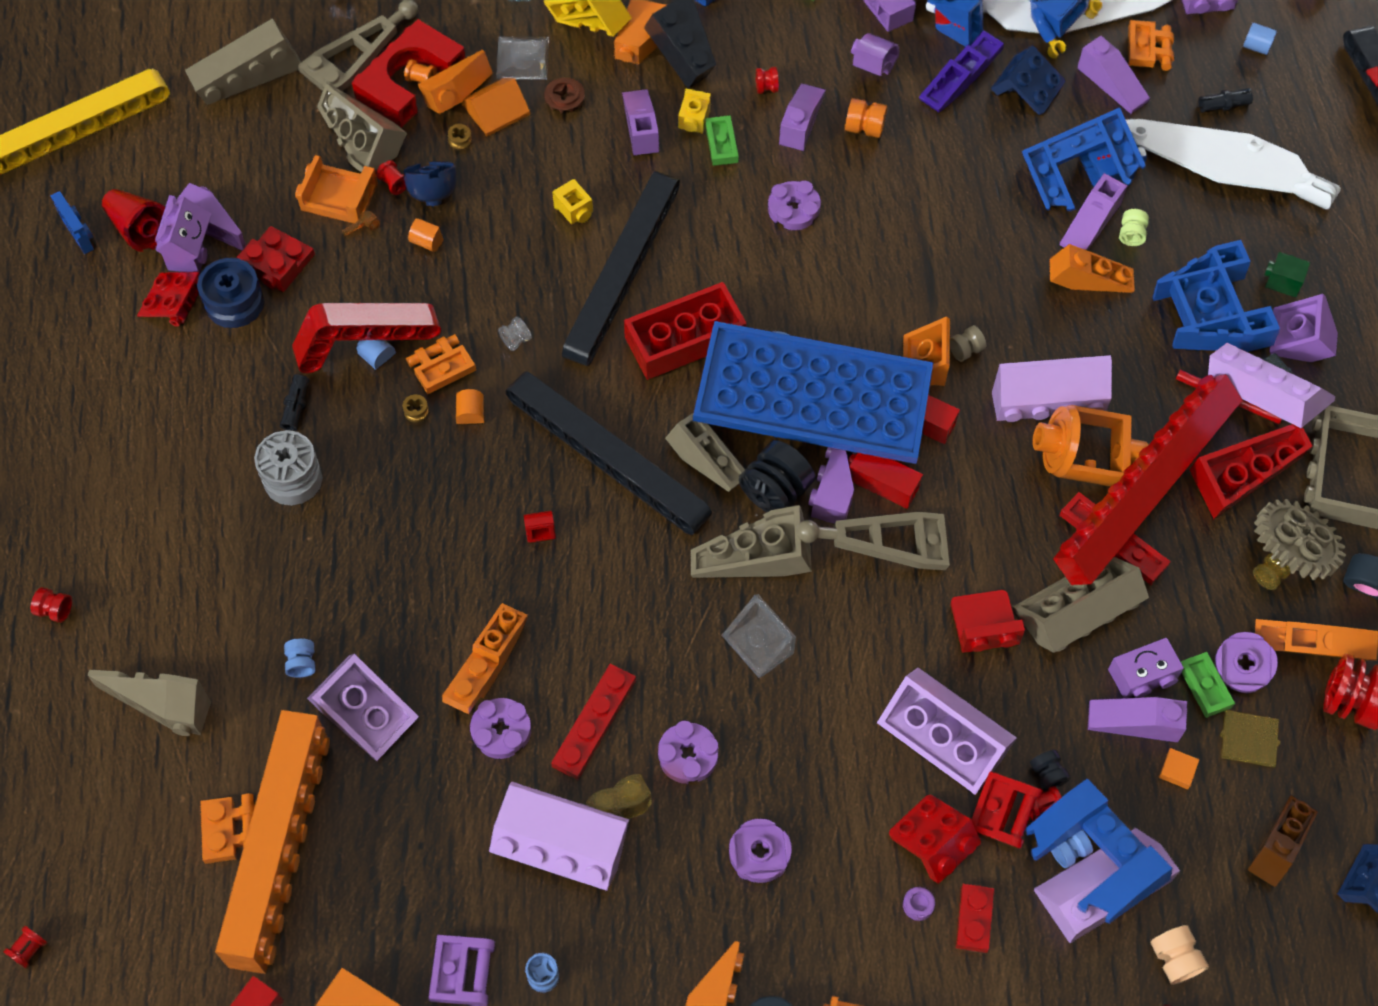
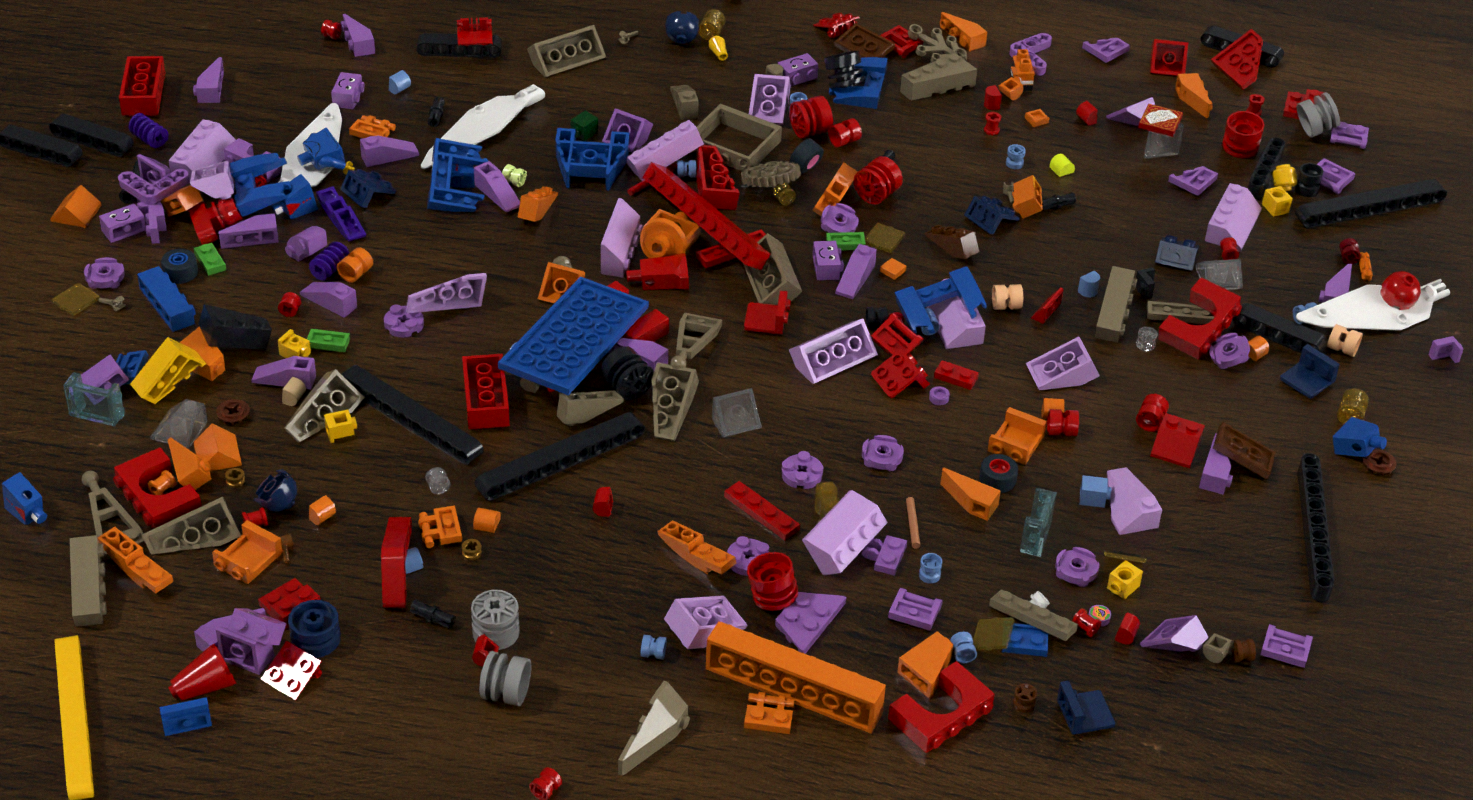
camera: 75 degrees left, 20 degrees down
none -> orange slope [98,527,173,593]
none -> tan brick [282,377,306,406]
none -> dark tan wedge [284,369,365,443]
none -> dark purple piece [309,241,350,281]
none -> lavender wedge [406,273,487,313]
none -> red brick [472,634,499,667]
none -> light grey wheel [479,651,531,706]
none -> red piece [626,253,689,290]
none -> medium blue wheel [677,160,696,178]
none -> red wheel [747,552,798,611]
none -> medium lavender wing [775,592,846,654]
none -> medium lavender hinge [862,535,907,576]
none -> nougat bar [906,497,921,549]

